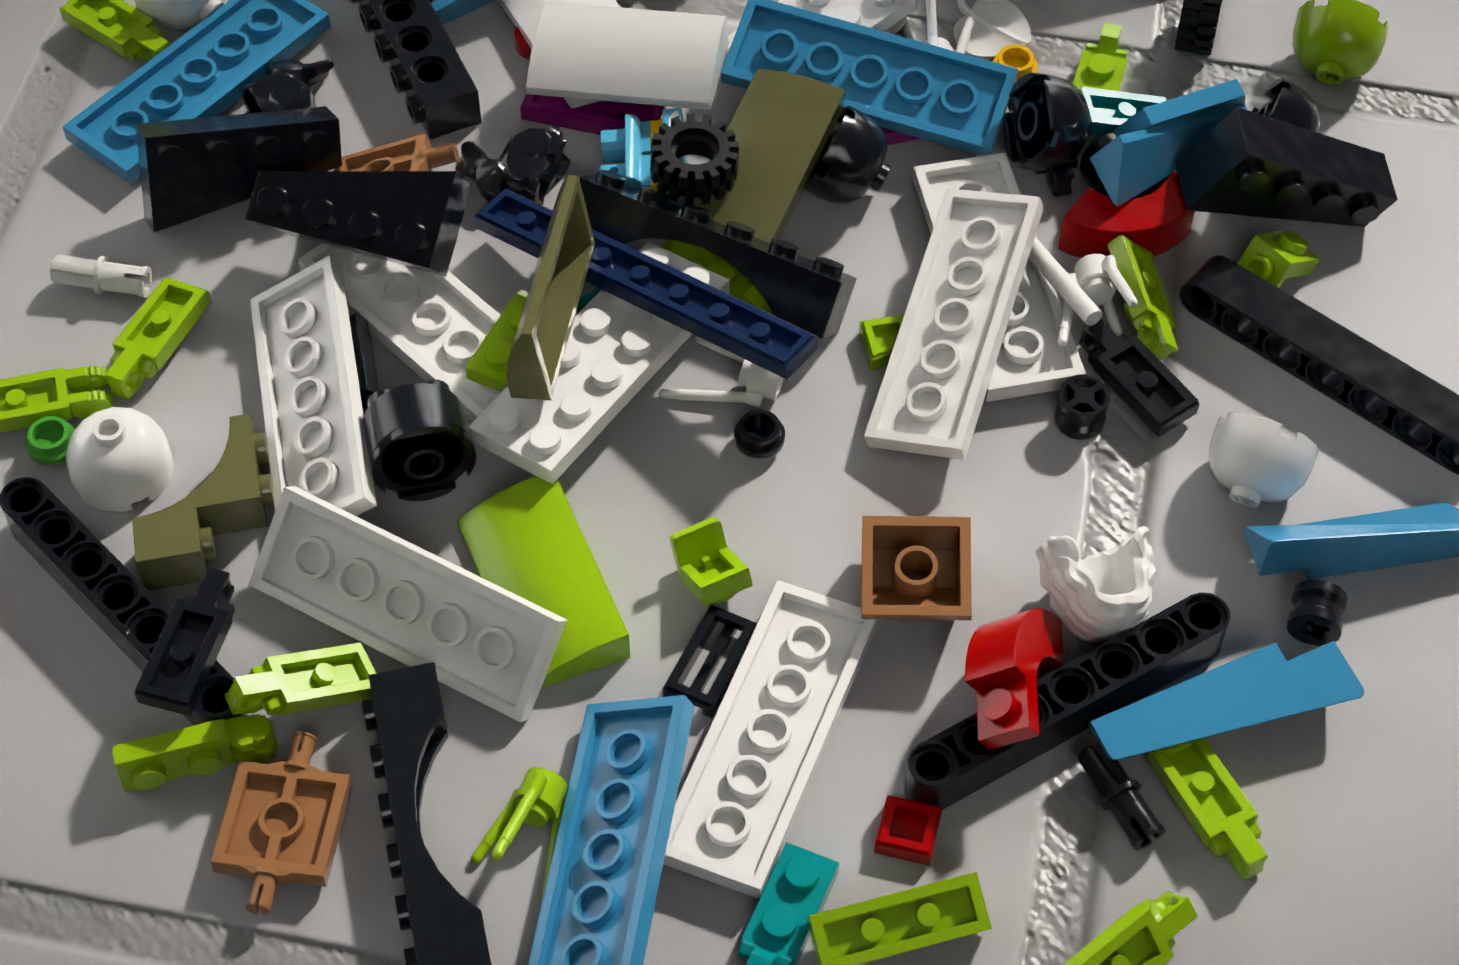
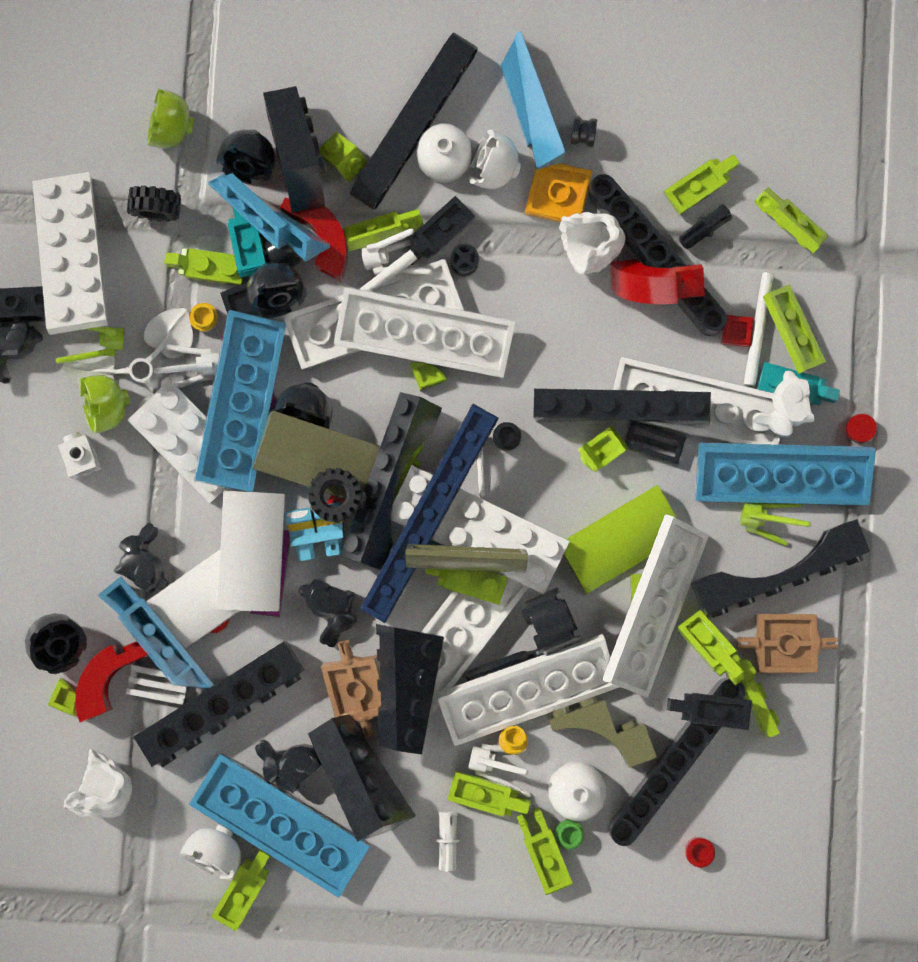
camera: 100 degrees left, 30 degrees up
medium nougat slope [861,516,972,621] -> none
dark azure wedge [1089,641,1365,760] -> none
none -> white cylinder [416,123,472,183]
none -> white plant [468,743,530,798]
none -> yellow plate [499,726,528,755]
none -> light orange tile [524,163,593,223]
none -> black arch [533,388,711,425]
none -> white bar [744,273,774,387]
none -> white animal [752,371,814,438]

